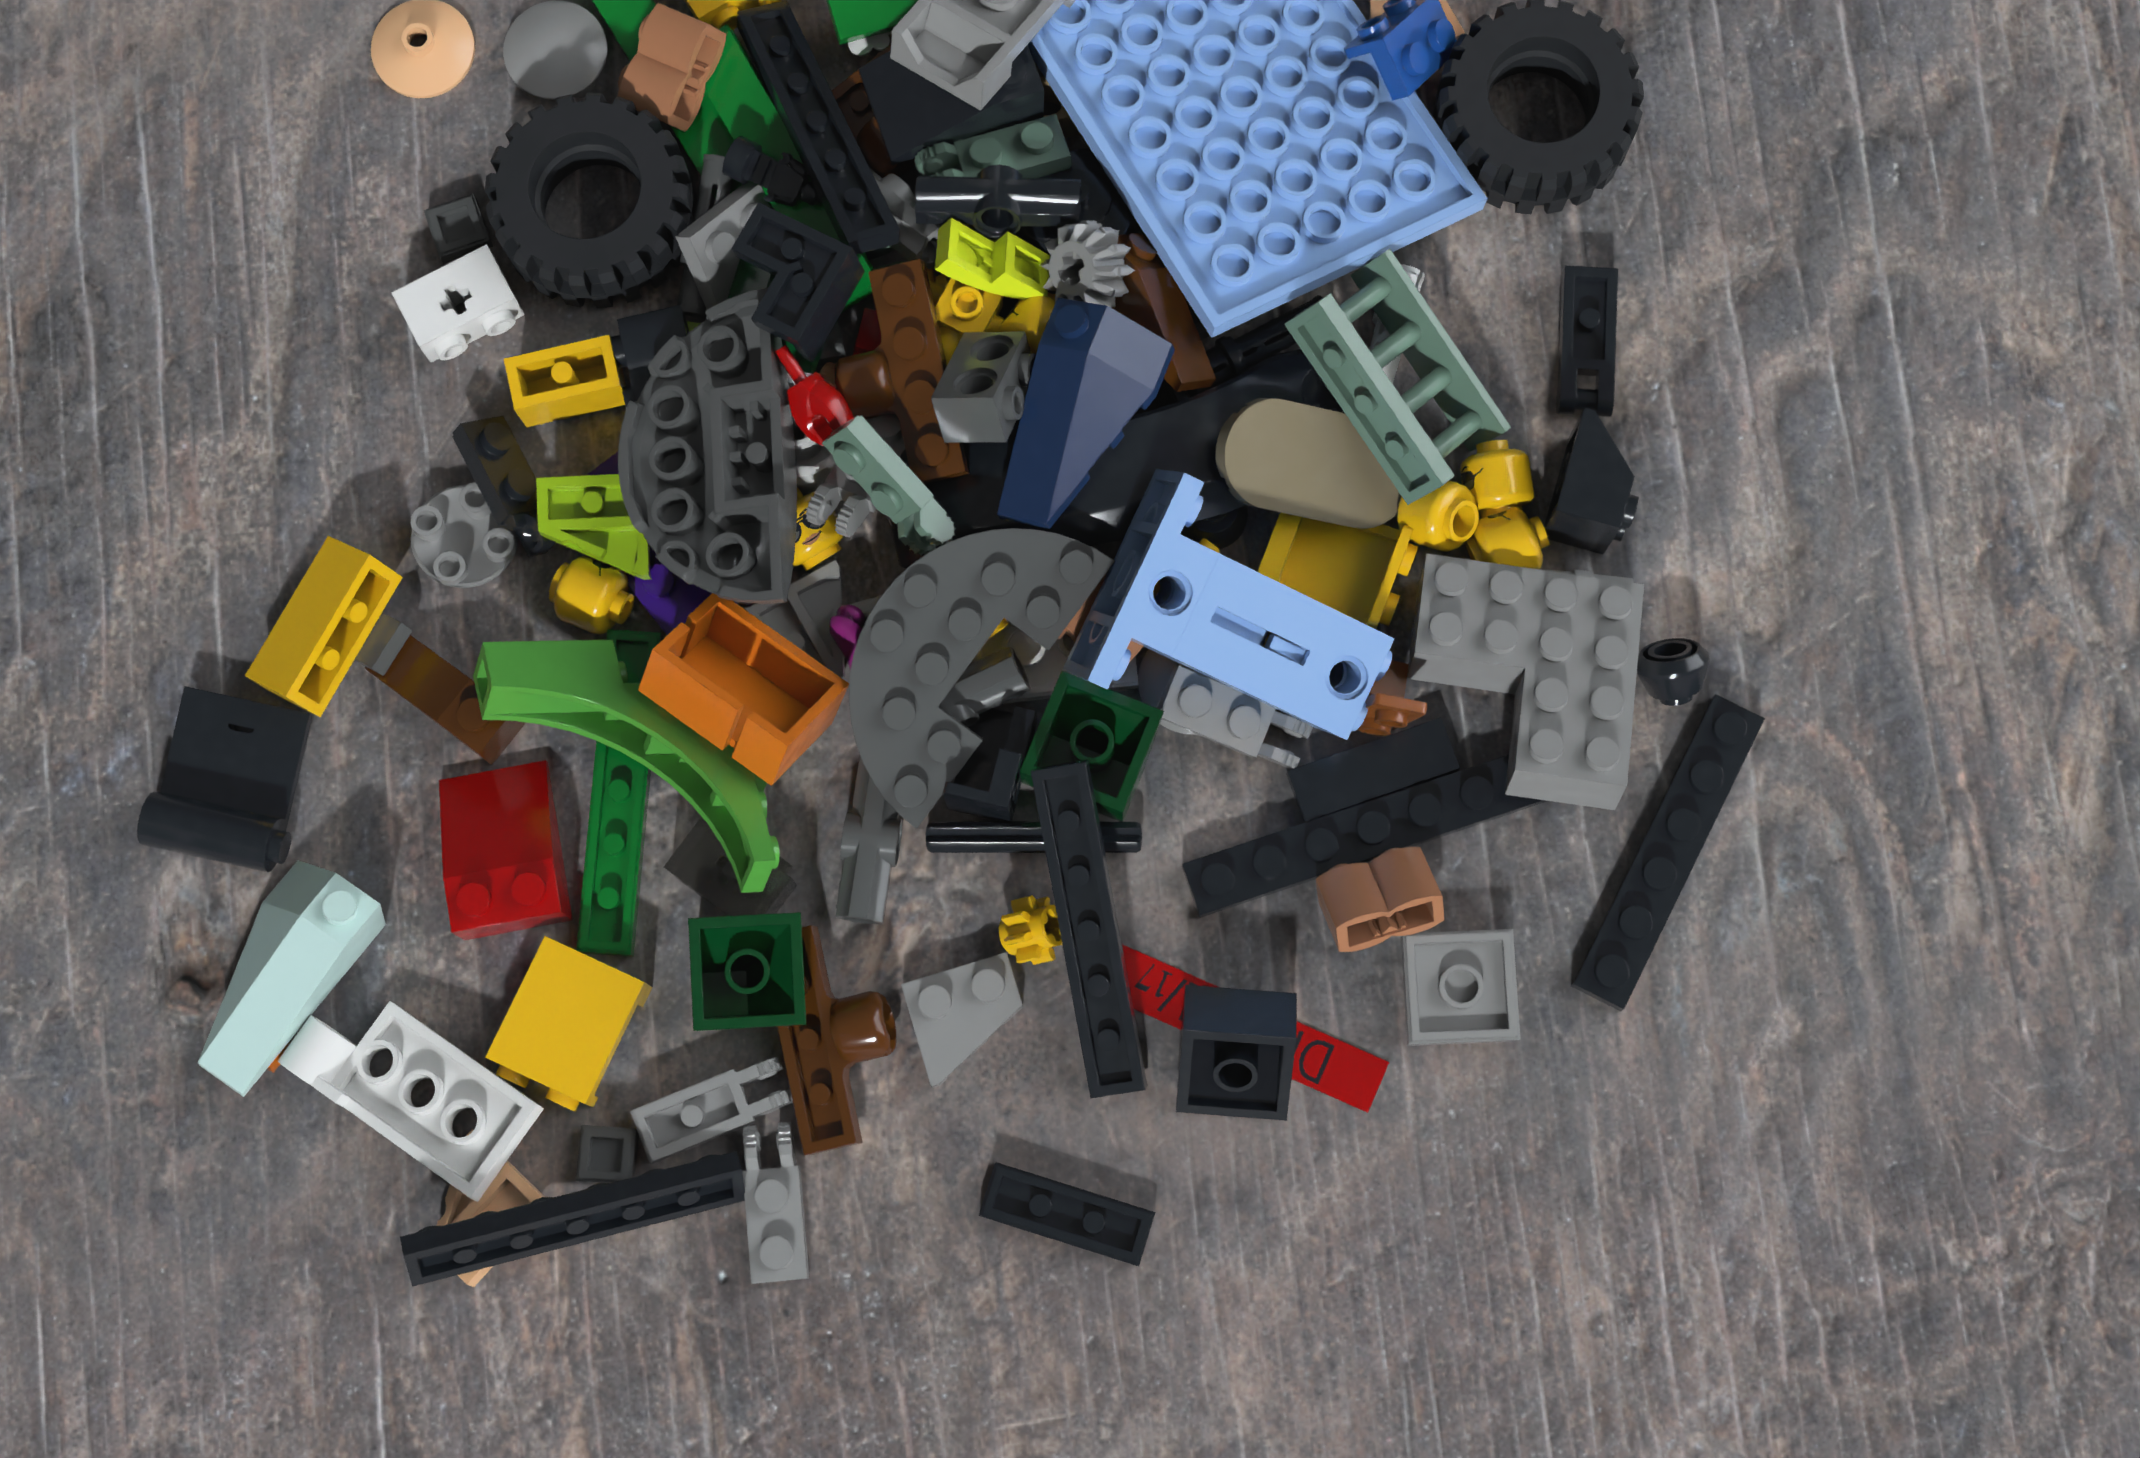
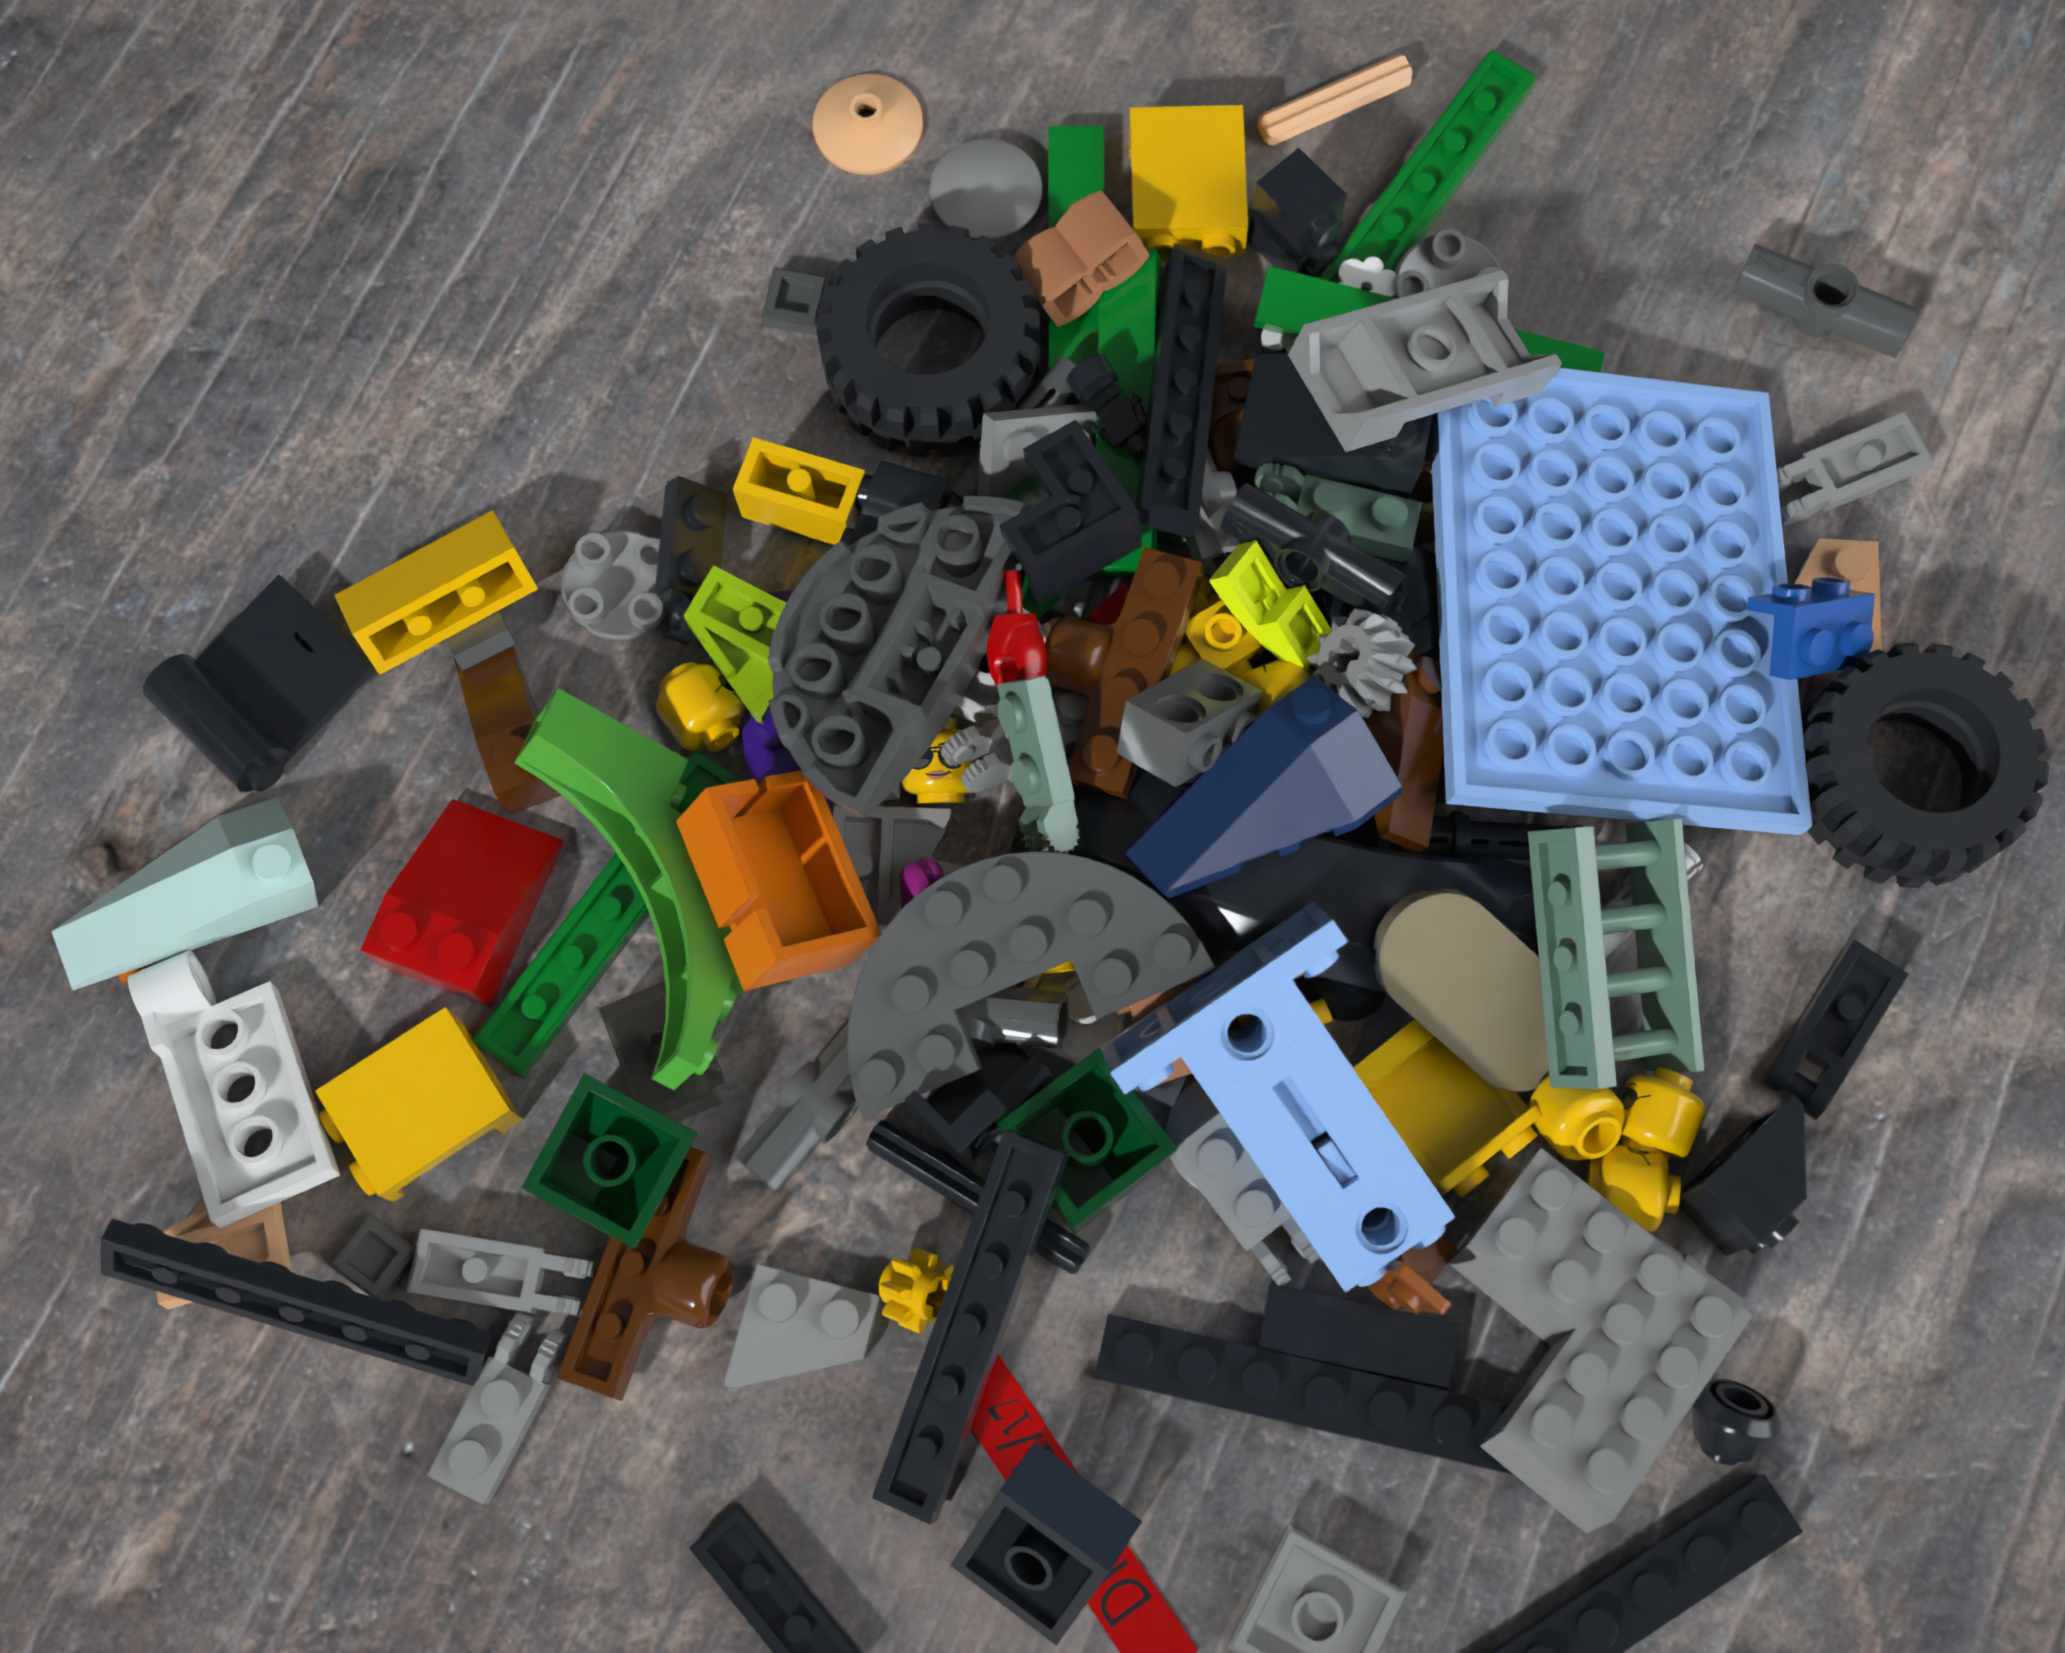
camera: 30 degrees right, 5 degrees down
white brick [391,244,525,363] -> none
nougat brick [1315,847,1445,952] -> none

